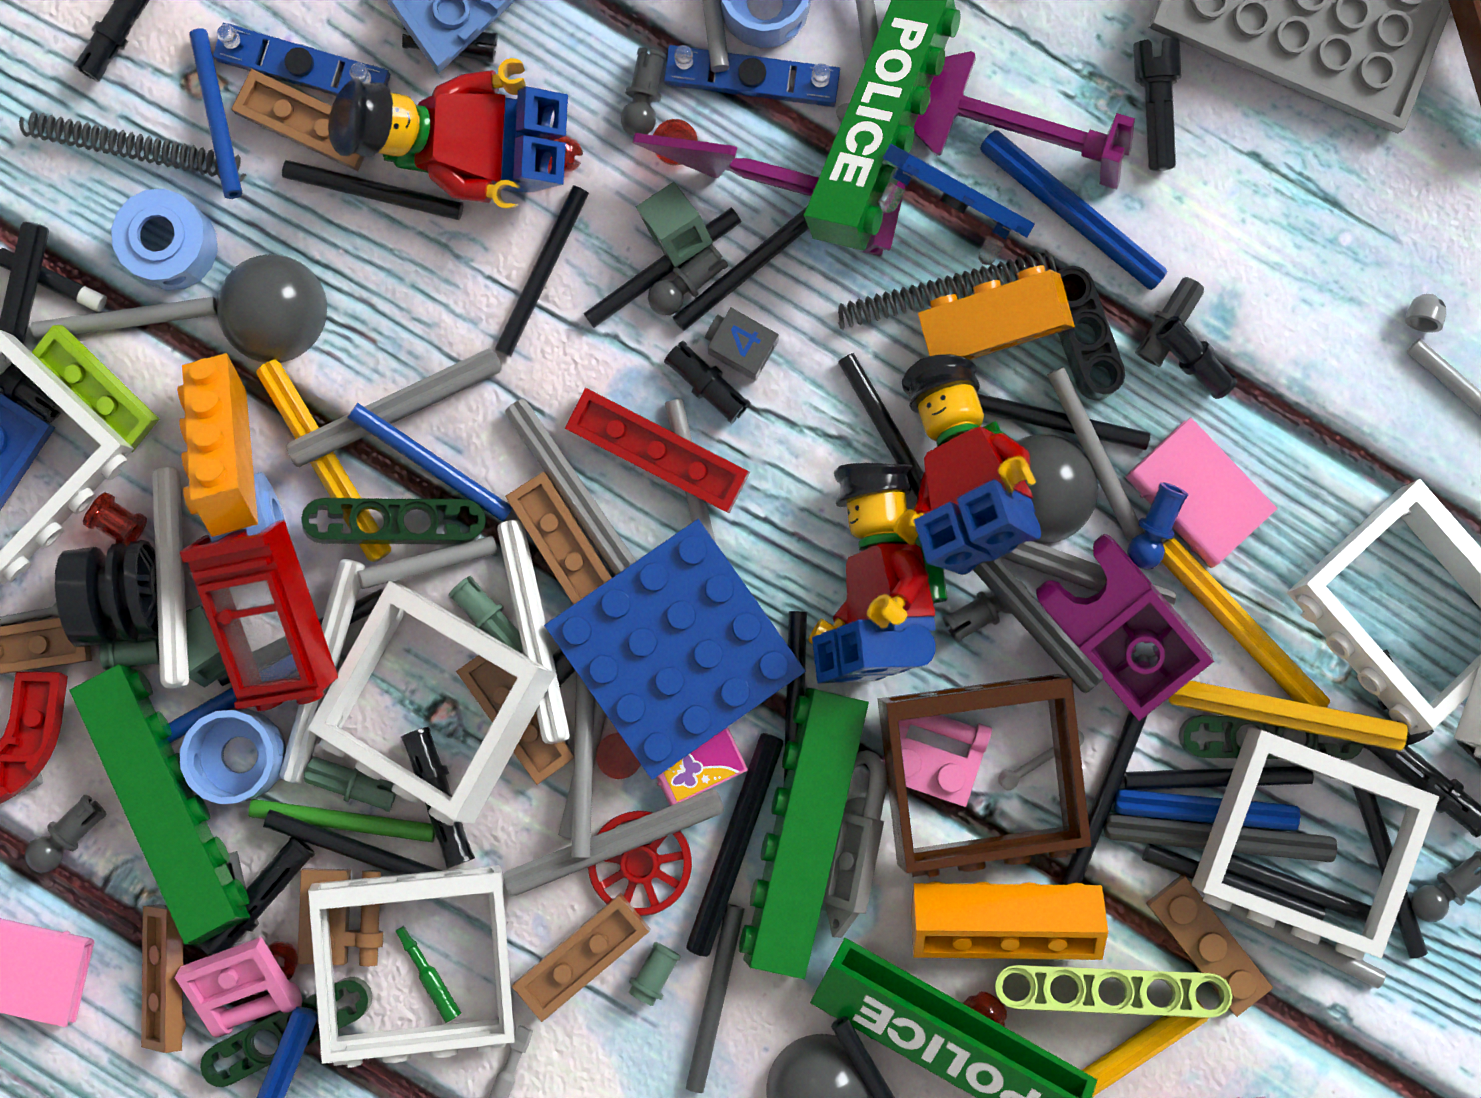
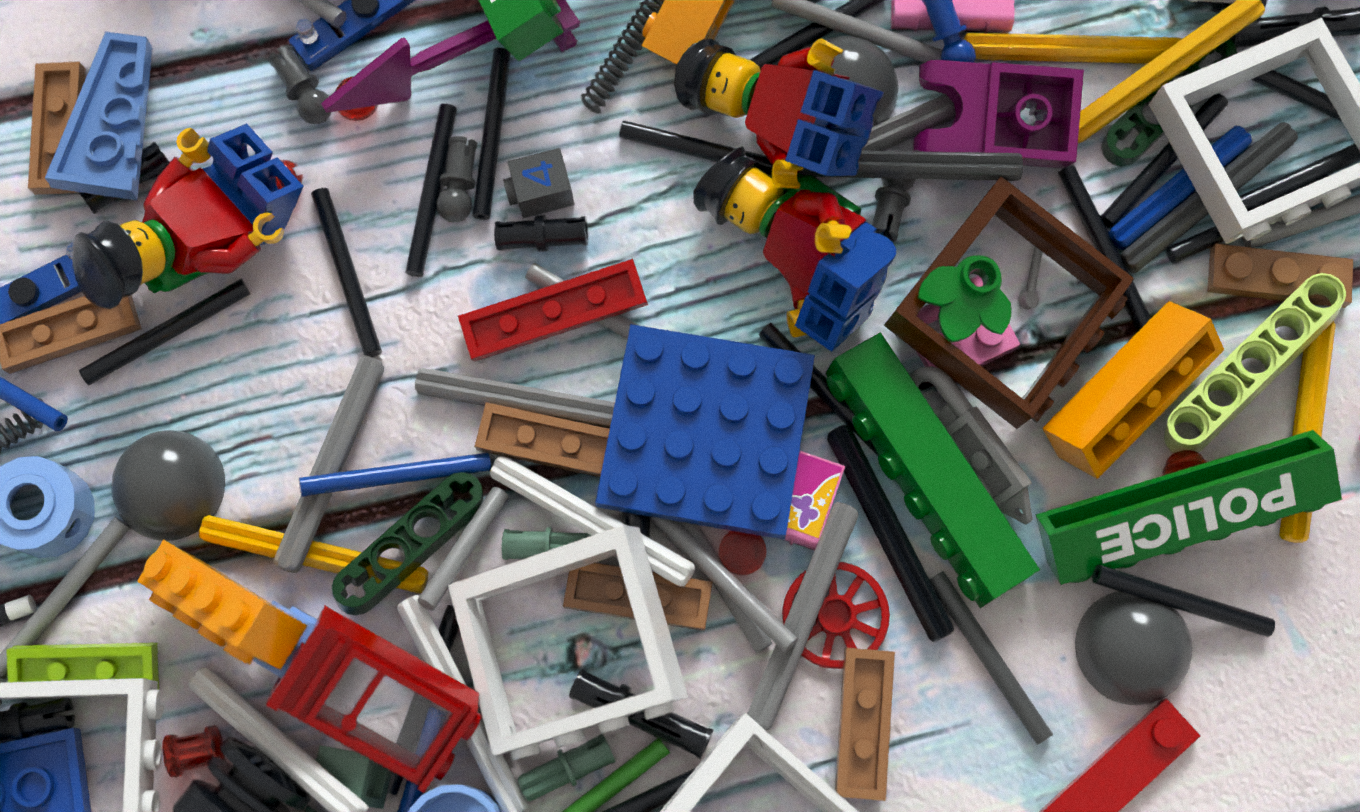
camera: 45 degrees left, 10 degrees down
sand green pin [629,942,681,1006] -> none
sand green brick [636,182,713,267] -> none
none -> green plate [918,255,1012,342]

